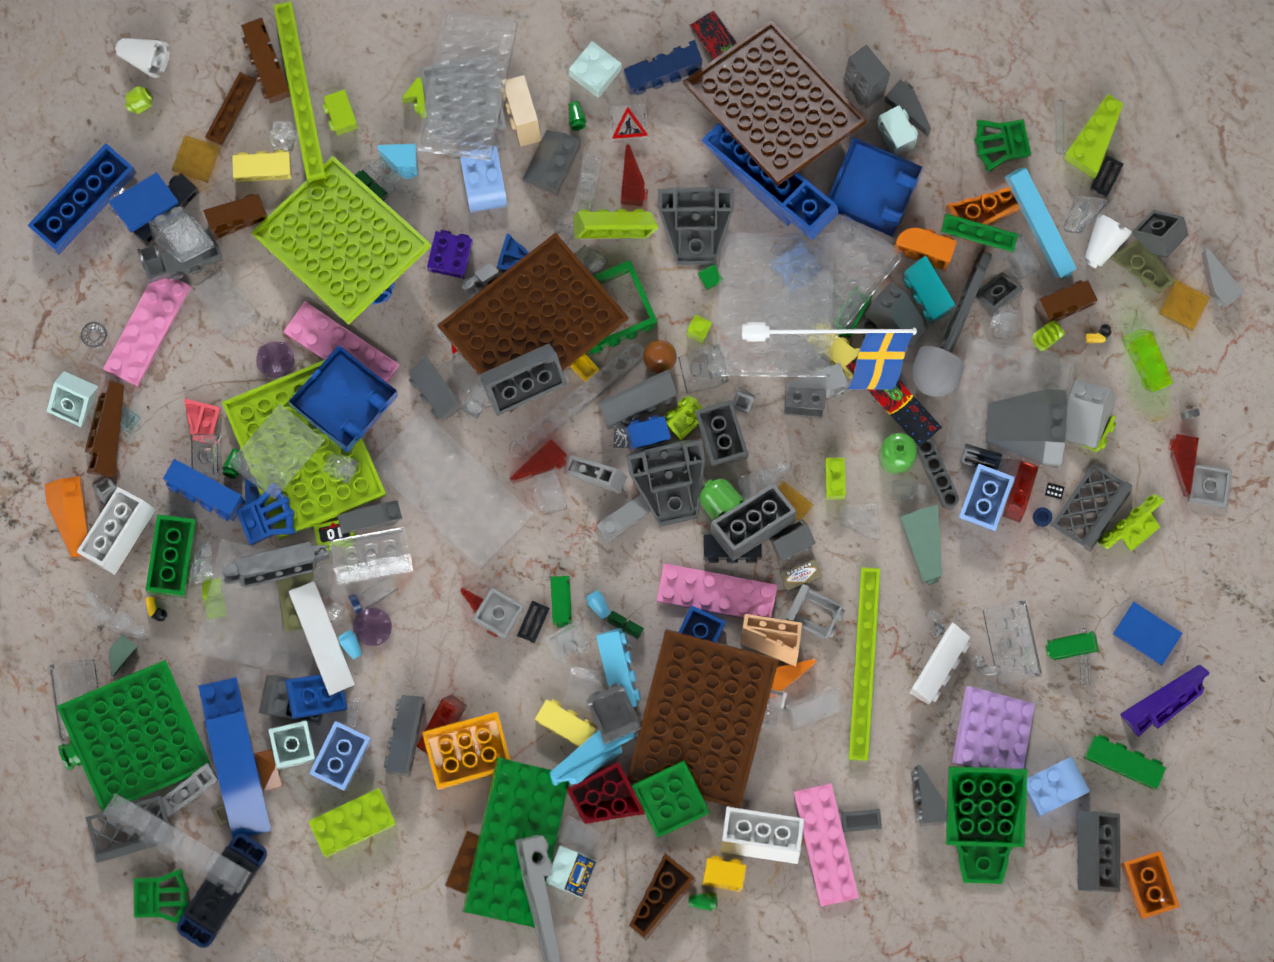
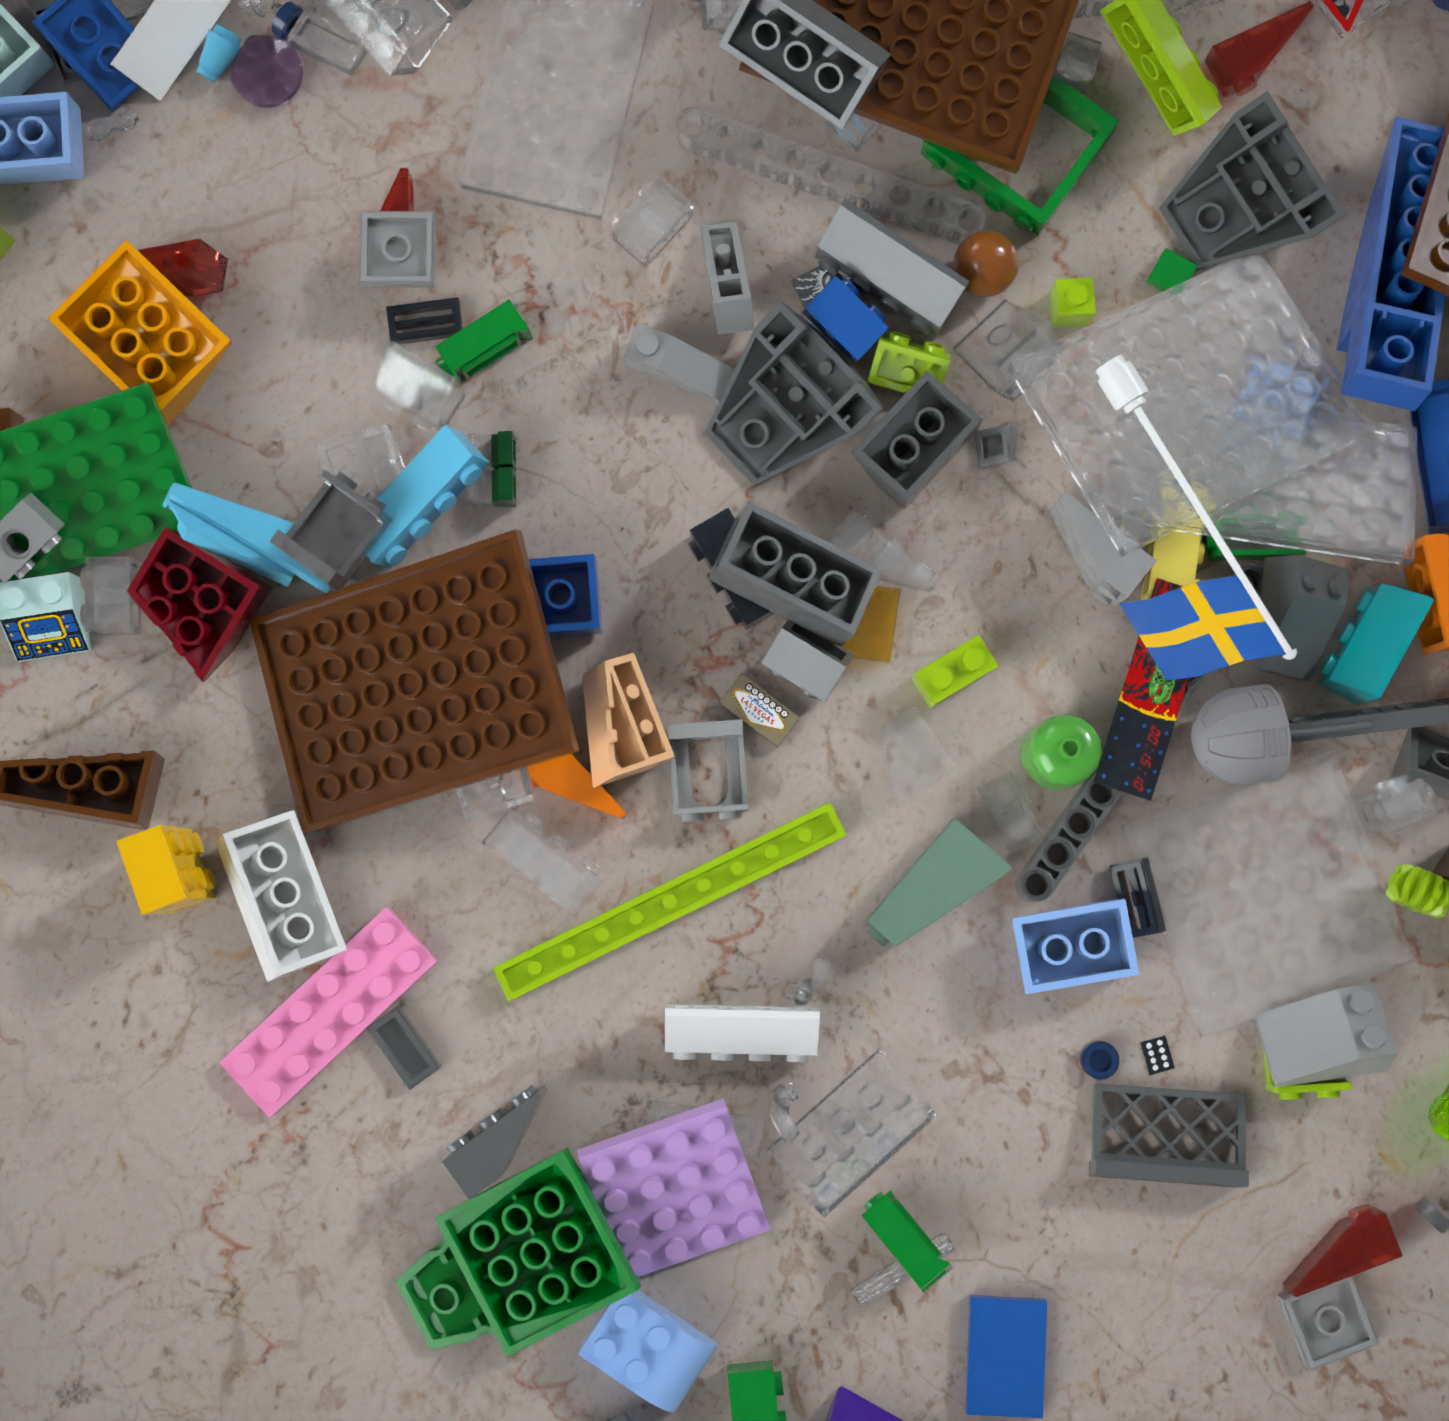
camera: 65 degrees right, 5 degrees up
dark grey slope [384,695,426,777] -> none
clear red slope [510,439,567,484] -> none
light yellow brick [535,699,597,747] -> none
yellow tile [570,354,601,384] -> none
medium azure cone [585,589,611,619] -> none
green plate [632,760,710,838] -> none
bright pink plate [657,563,777,618] -> none
green cone [689,892,718,911] -> none
bright green cylinder [699,479,744,521] -> none
flat silver panel [784,387,826,419] -> none
dark grey wedge [986,389,1067,466] -> none
clear red slope [1002,461,1039,523] -> none
lime bracket [1098,494,1165,551] -> none

